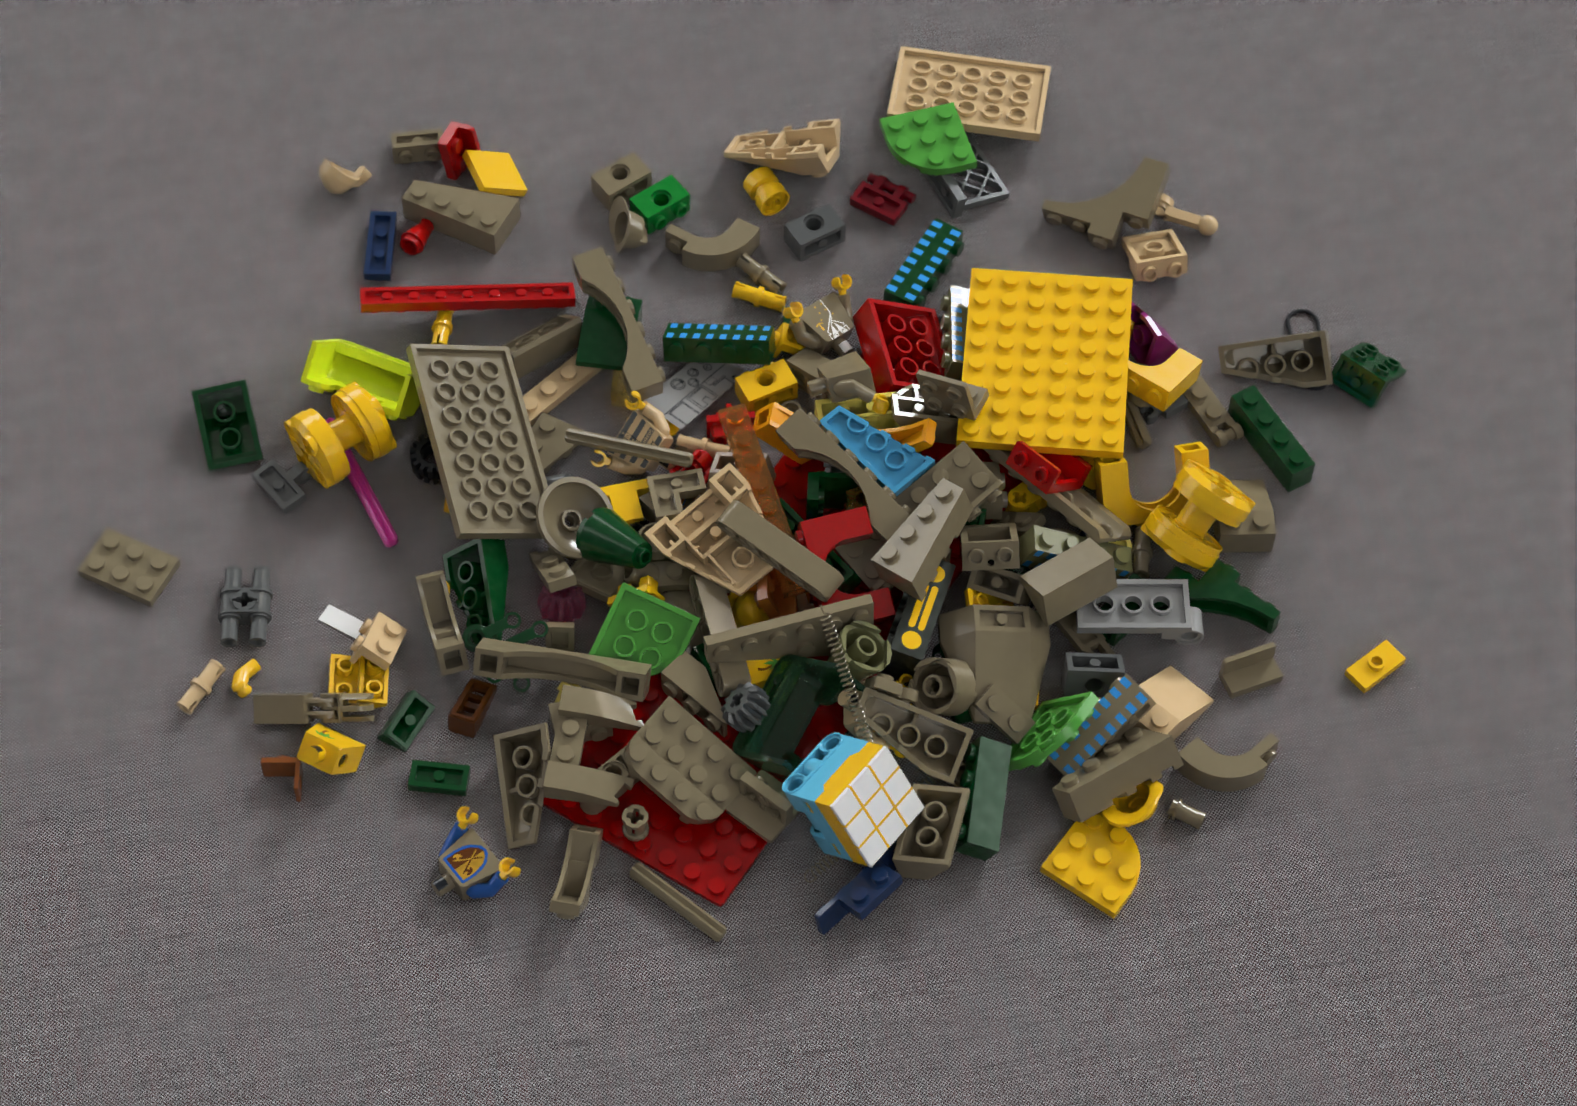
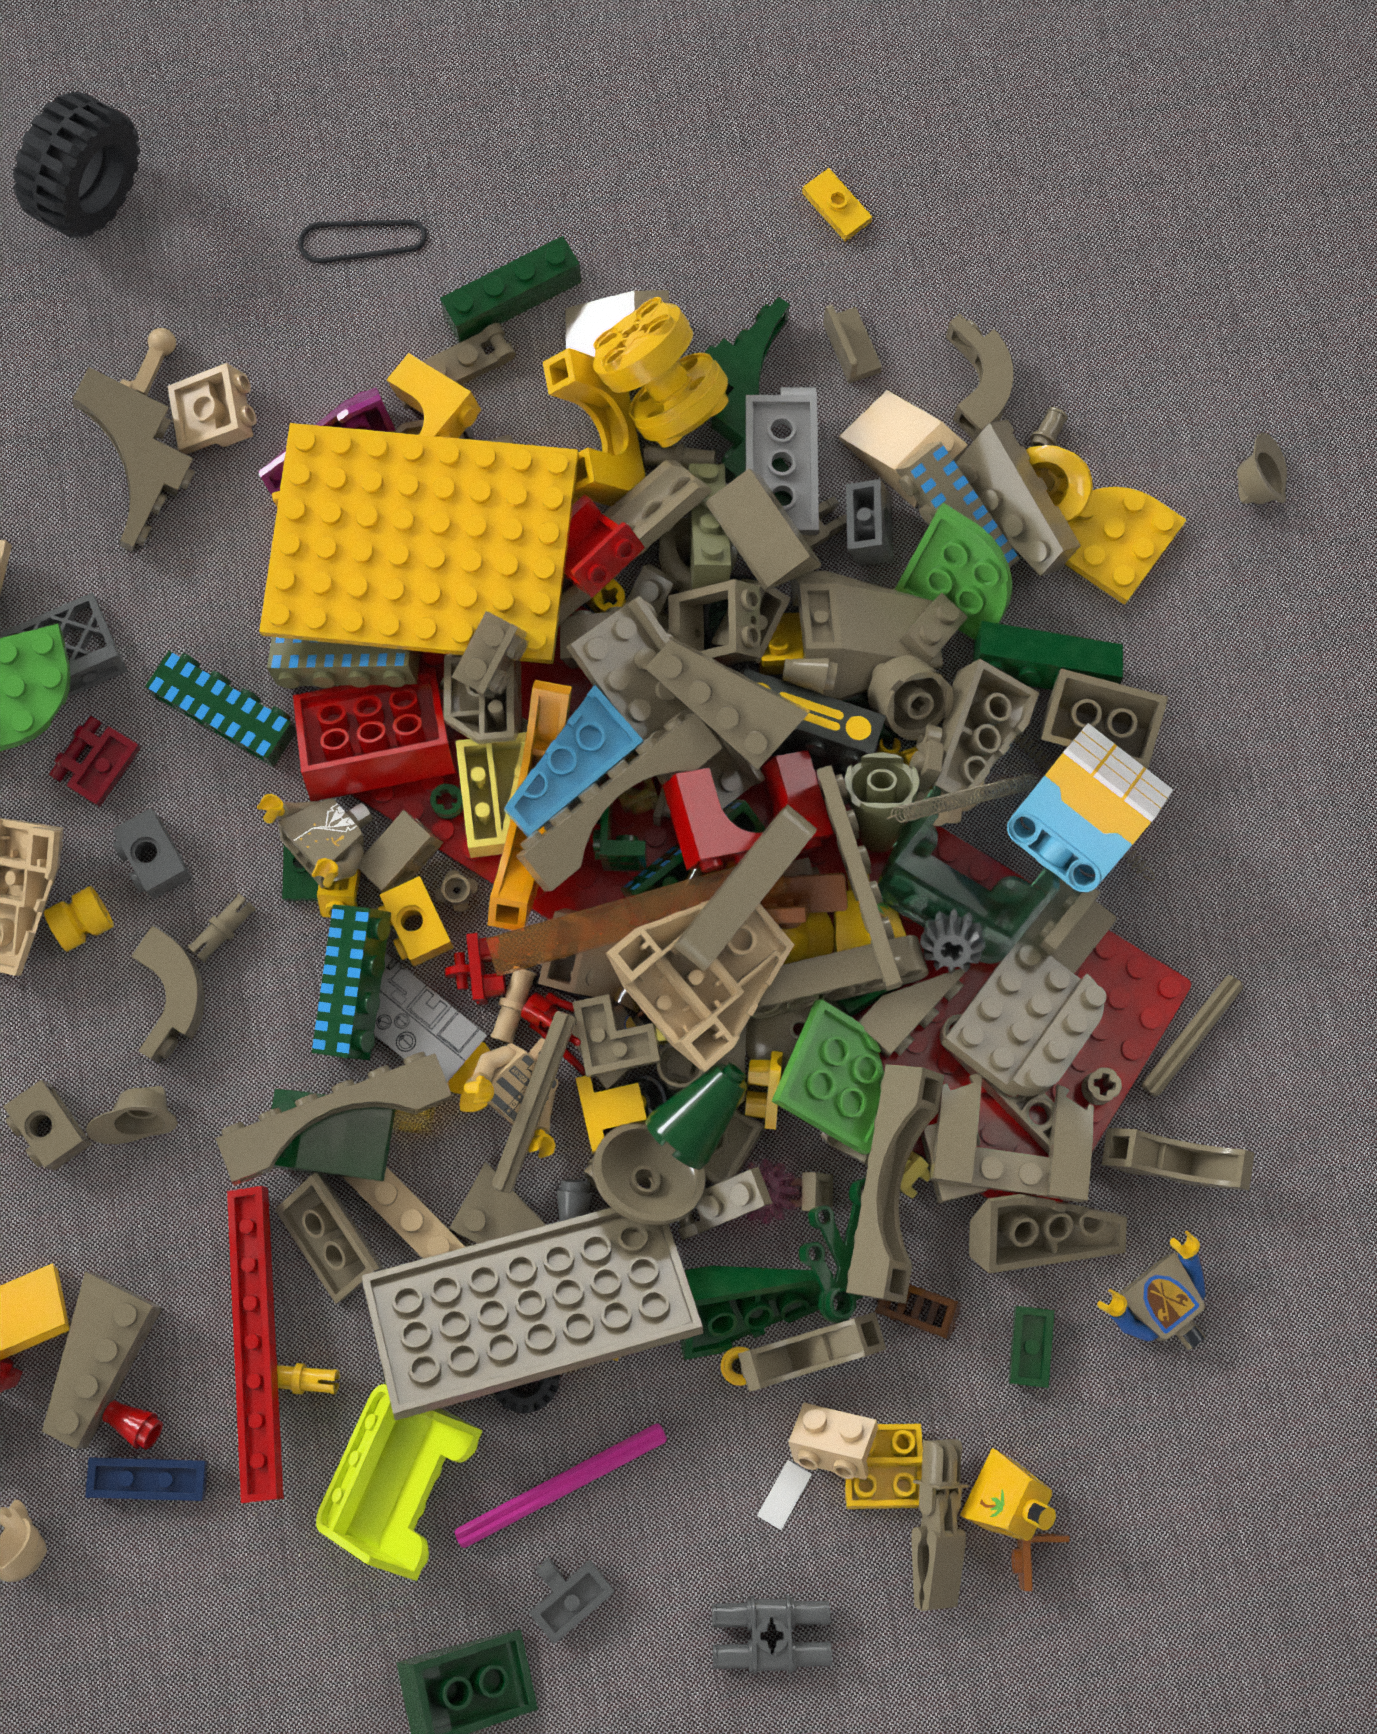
camera: 90 degrees left, 20 degrees up
tan pin [176,659,225,715] -> none
yellow arm [231,658,261,698] -> none
yellow piece [284,381,397,489] -> none
dark green slope [377,689,435,752] -> none
green brick [629,174,690,235] -> none
yellow pin [731,281,787,313] -> none
dark tan torso [806,351,889,415] -> none
dark blue bracket [814,841,903,935] -> none
dark tan wedge [1218,329,1333,388] -> none
dark green bracket [1332,342,1406,408] -> none
none -> black tyre [13,92,140,238]
none -> dark tan cone [782,658,838,694]
none -> dark tan piece [1237,432,1287,505]

